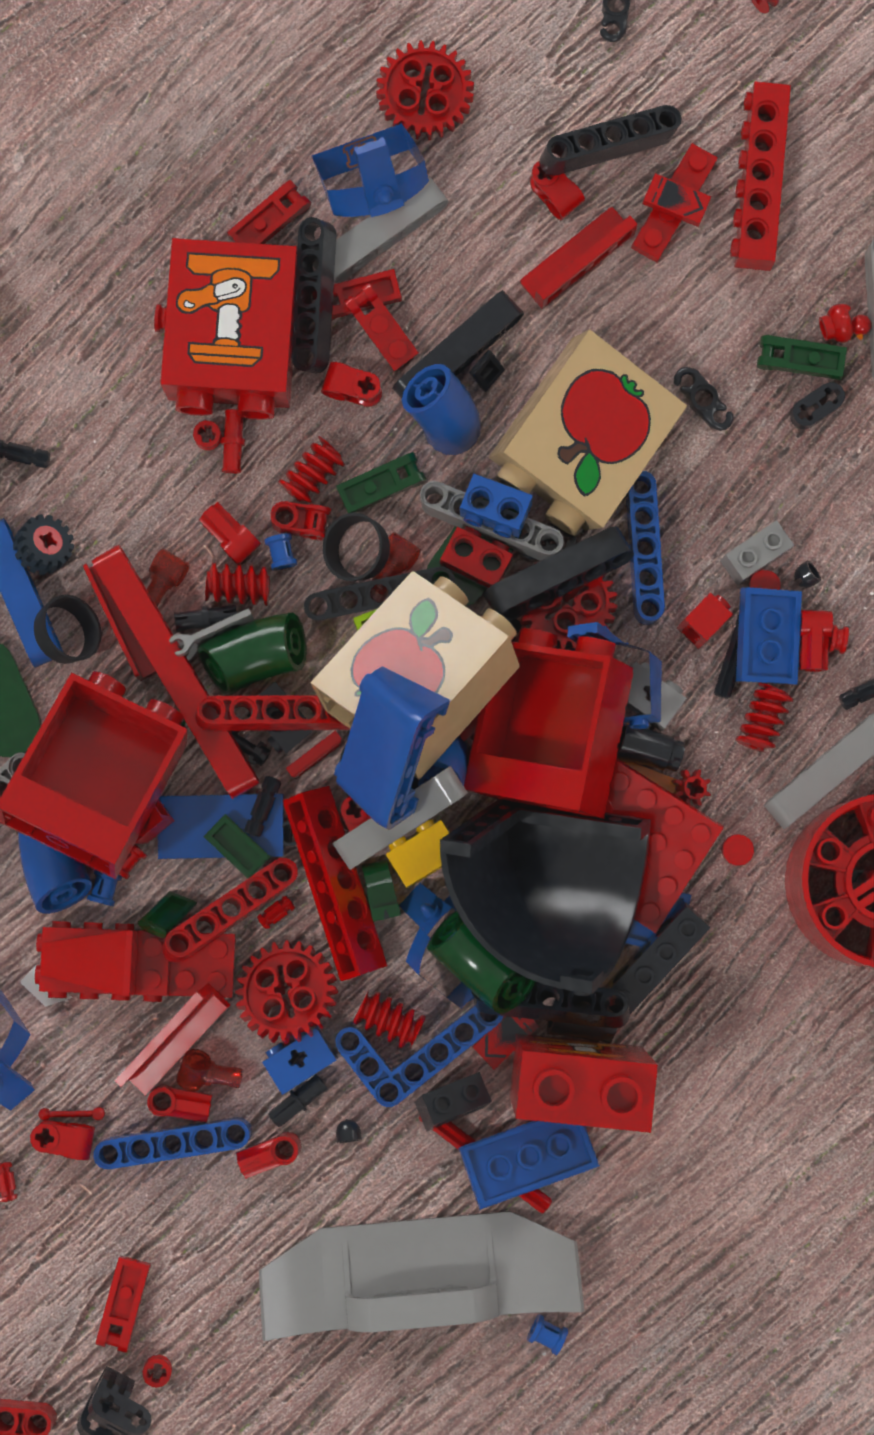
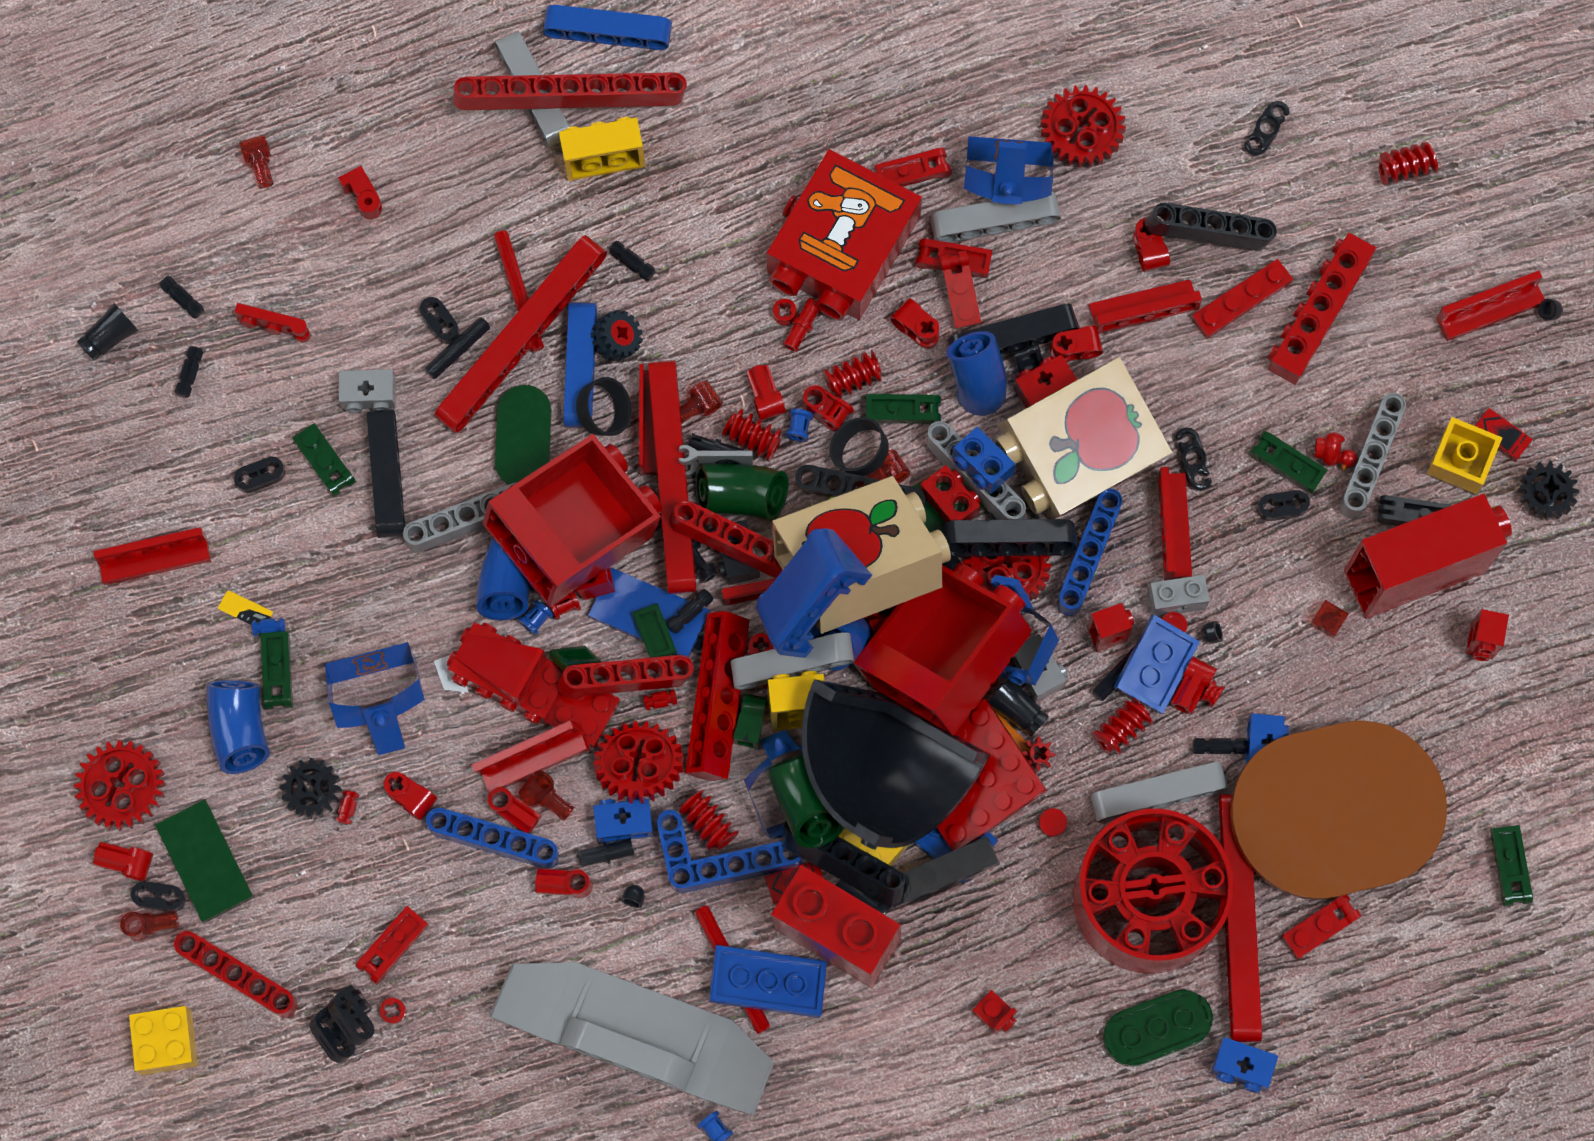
camera: 30 degrees right, 10 degrees down
red hinge [38,1107,105,1121] -> none
black beam [291,217,337,374] -> none
black brick [414,1072,492,1132] -> none
red tile [642,173,712,227] -> none
none -> red bracket [972,990,1017,1035]
none -> red brick [1014,354,1077,408]
none -> red piece [1049,325,1104,362]
none -> red fence [1157,467,1192,581]

